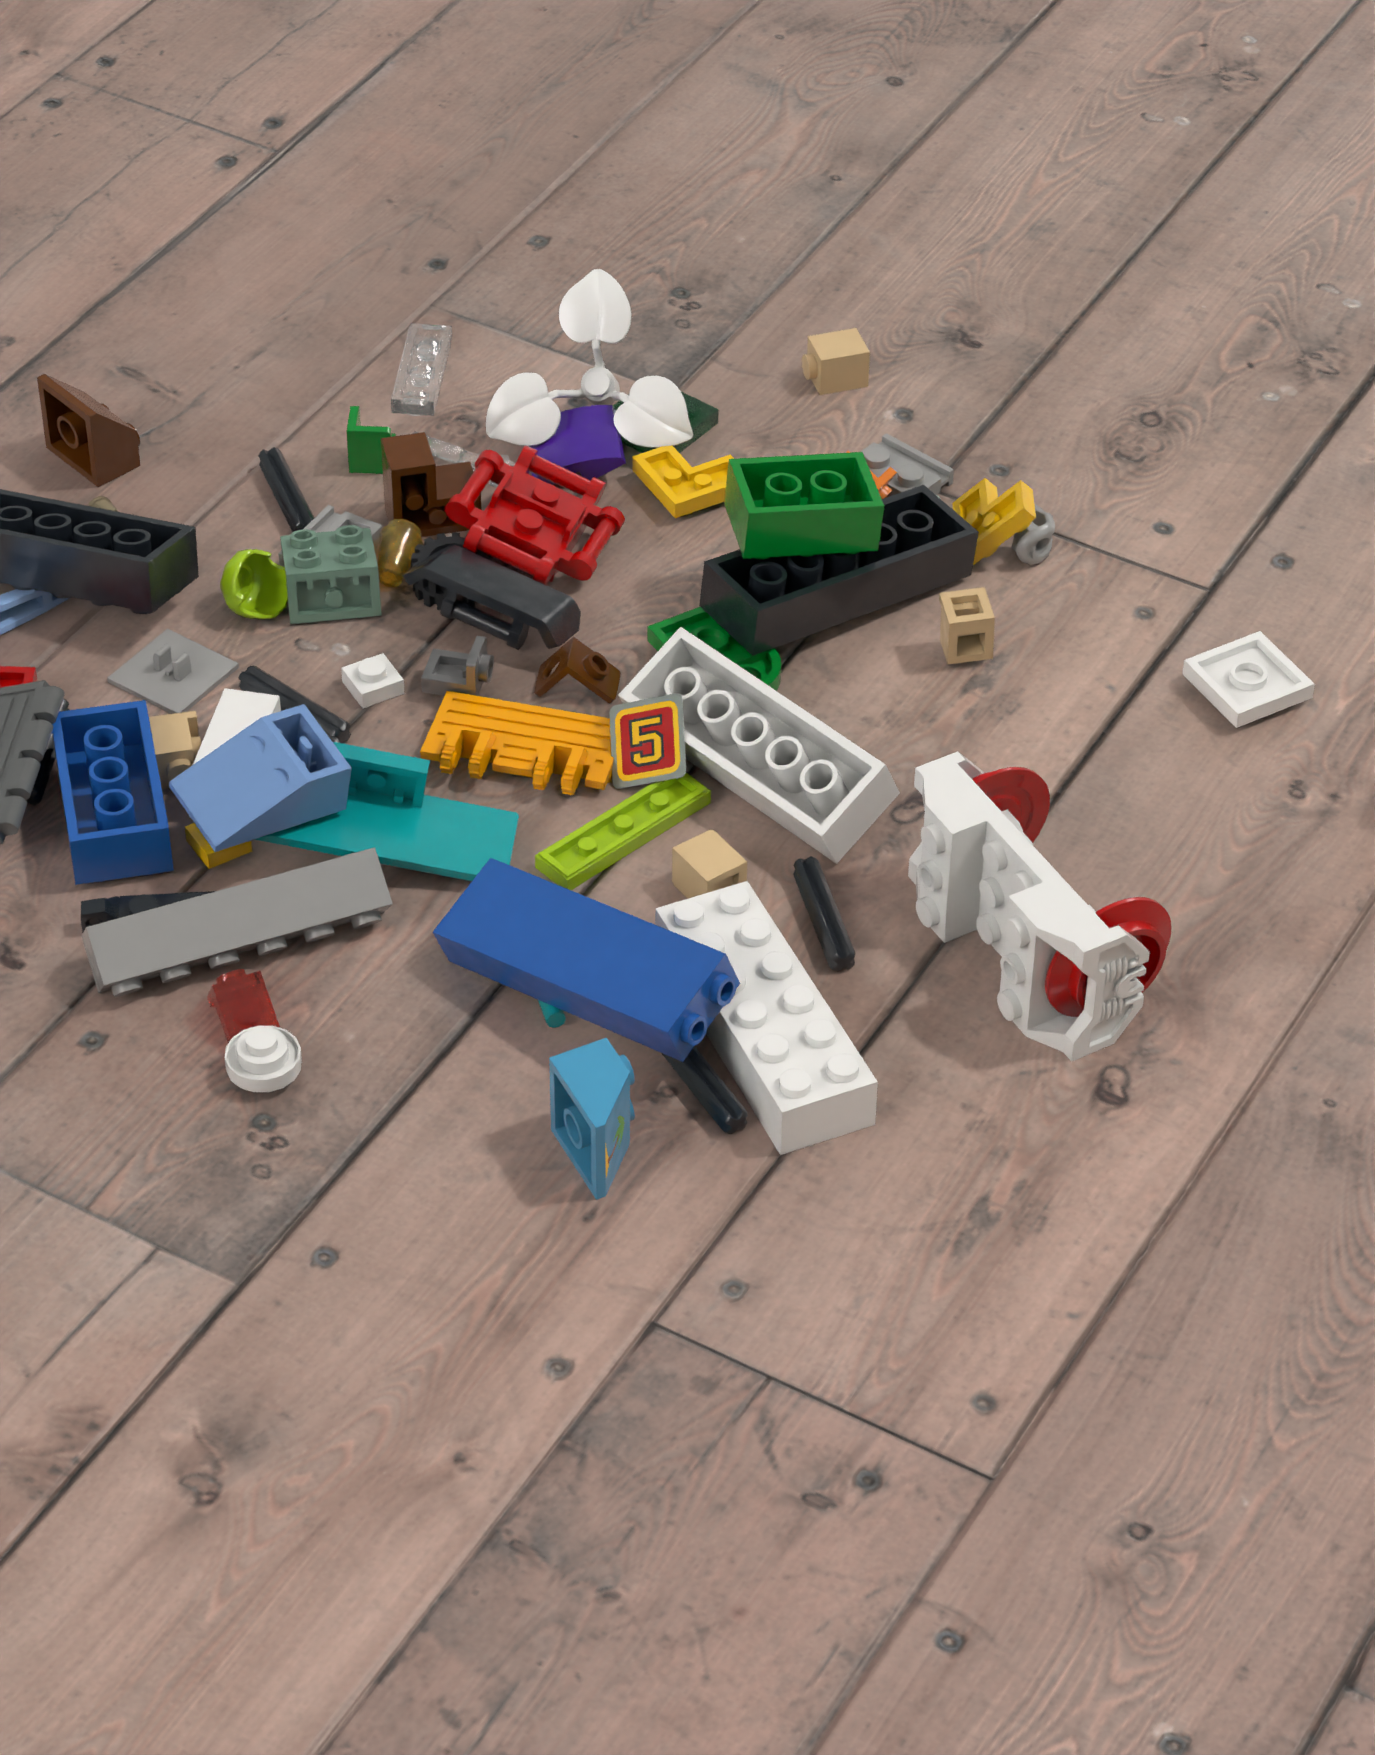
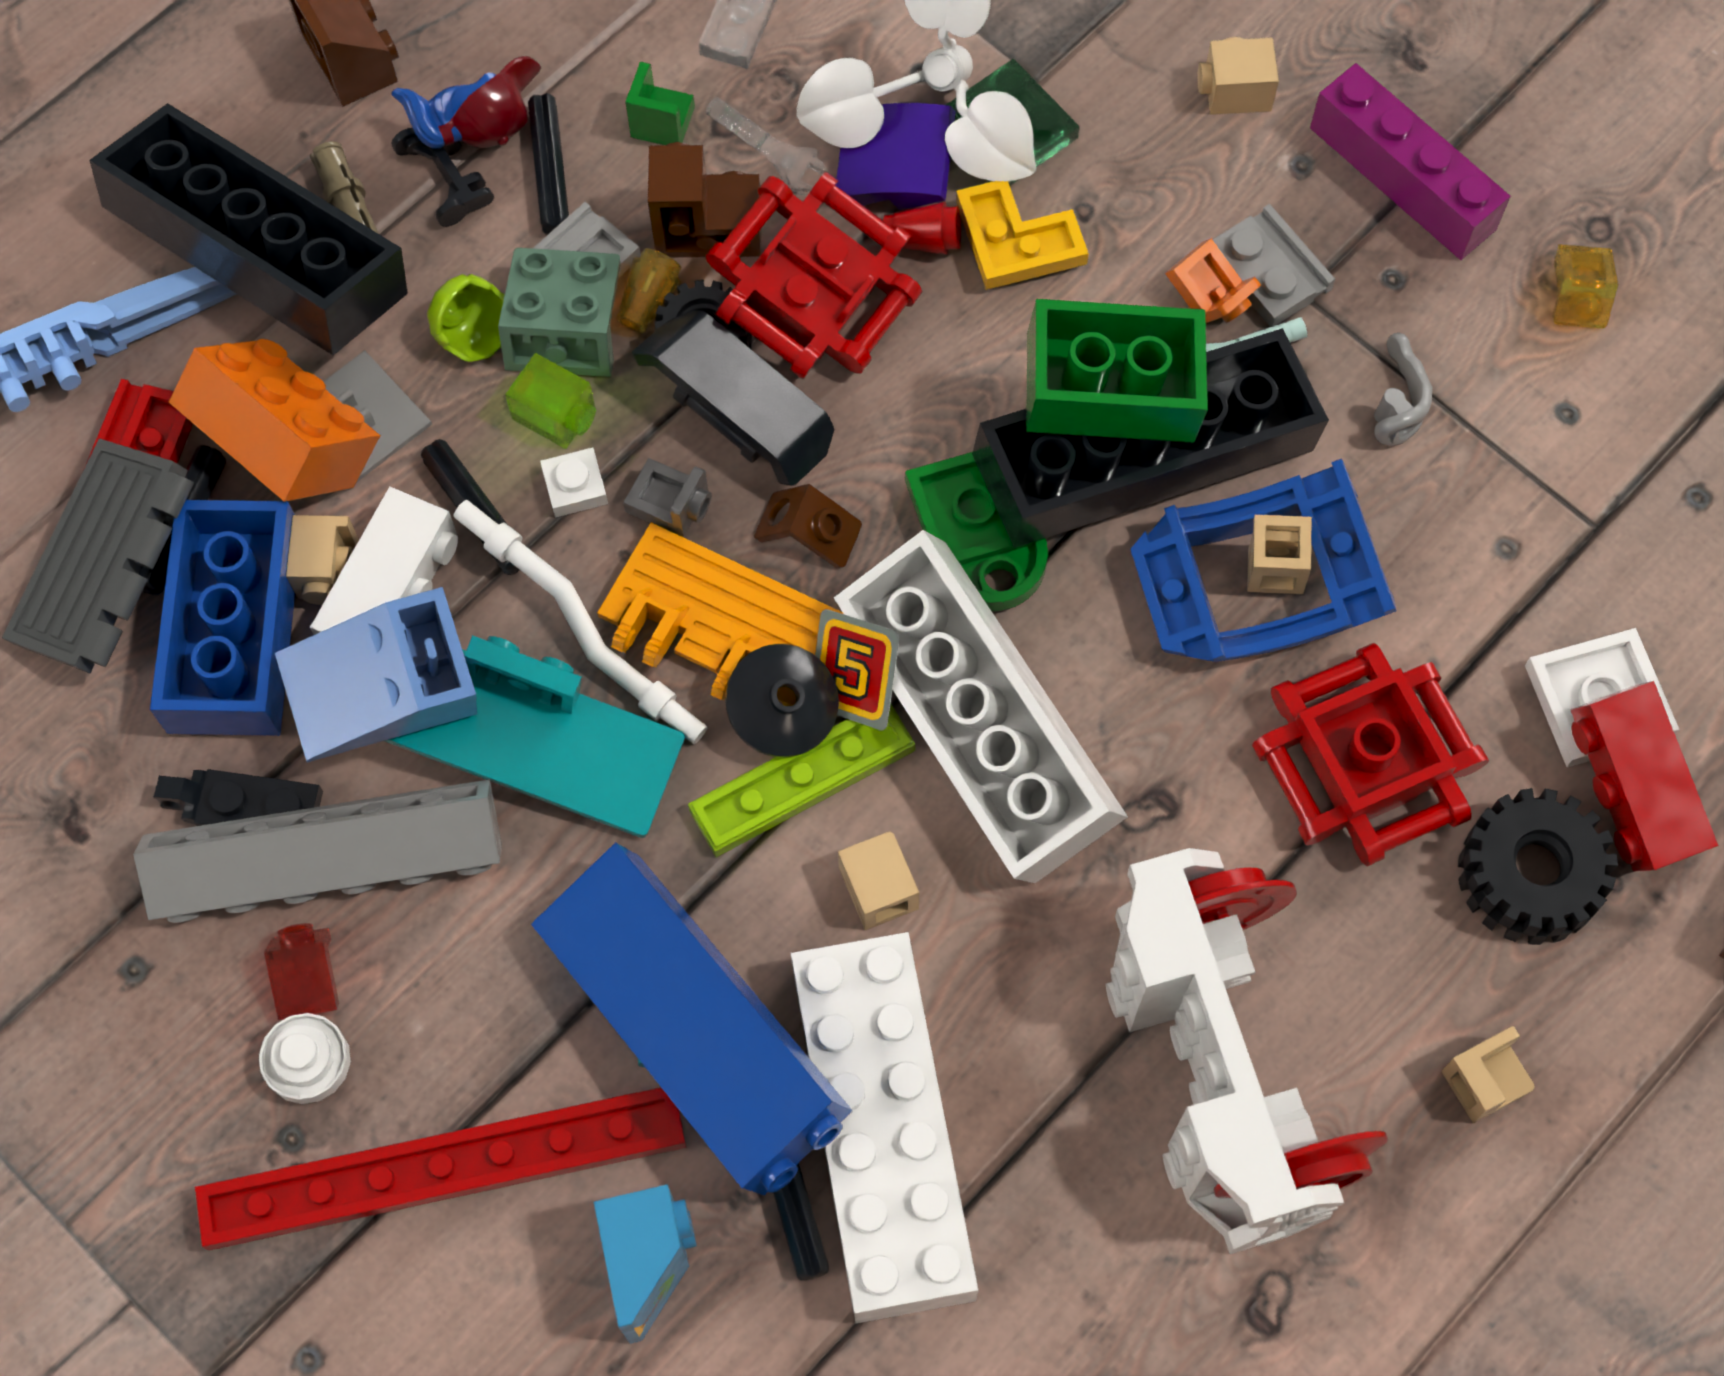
camera: 15 degrees right, 25 degrees up
black axle [793,856,856,972] -> none
yellow plate [952,478,1036,565] -> none
none -> orange brick [169,339,381,502]
none -> red plate [195,1087,687,1251]
none -> dark red hair [391,56,541,148]
none -> black piece [391,128,494,227]
none -> white bar [453,500,708,744]
none -> clear neon green brick [505,353,596,449]
none -> black dish [725,644,839,757]
none -> red cone [883,201,962,255]
none -> blue wedge [1130,458,1397,662]
none -> red brick [1252,643,1489,867]
none -> magenta brick [1310,63,1511,260]
none -> tan panel [1441,1026,1534,1123]
none -> black tyre [1458,788,1618,945]
none -> clear yellow bracket [1553,244,1618,329]
none -> red brick [1570,681,1719,872]

